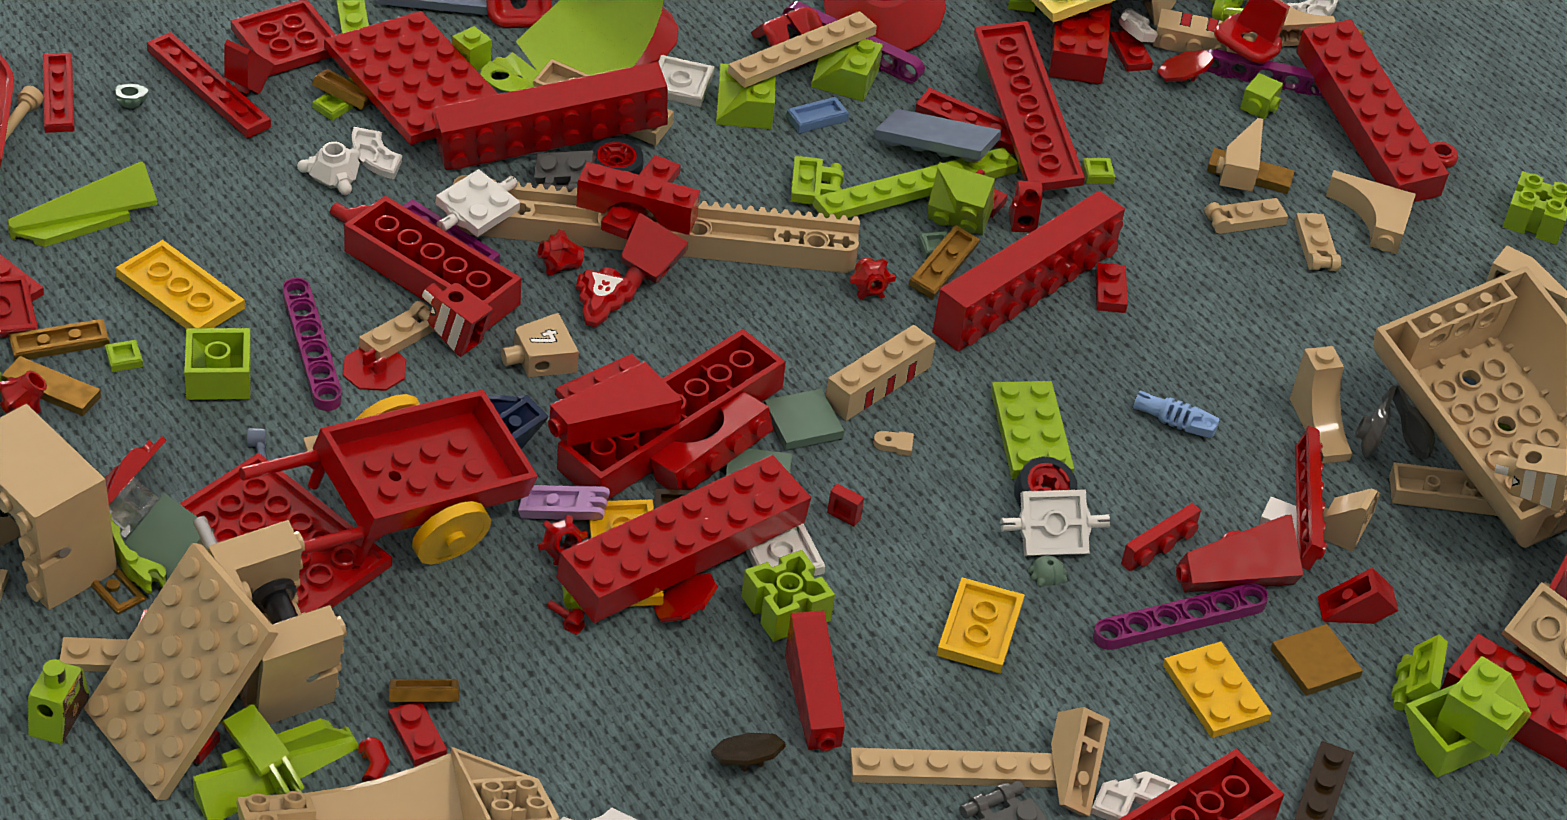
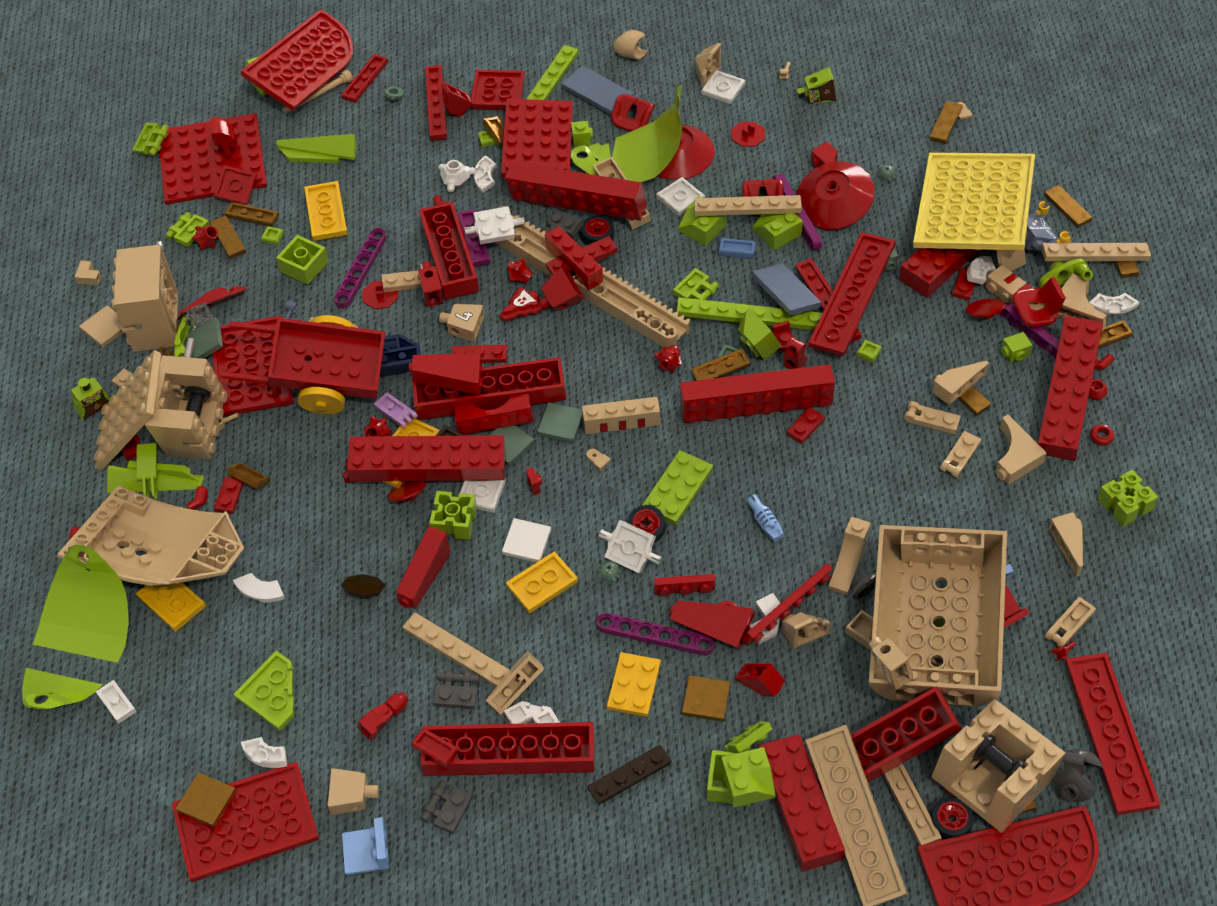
camera: 45 degrees right, 10 degrees up
none -> white tile [502,518,552,563]

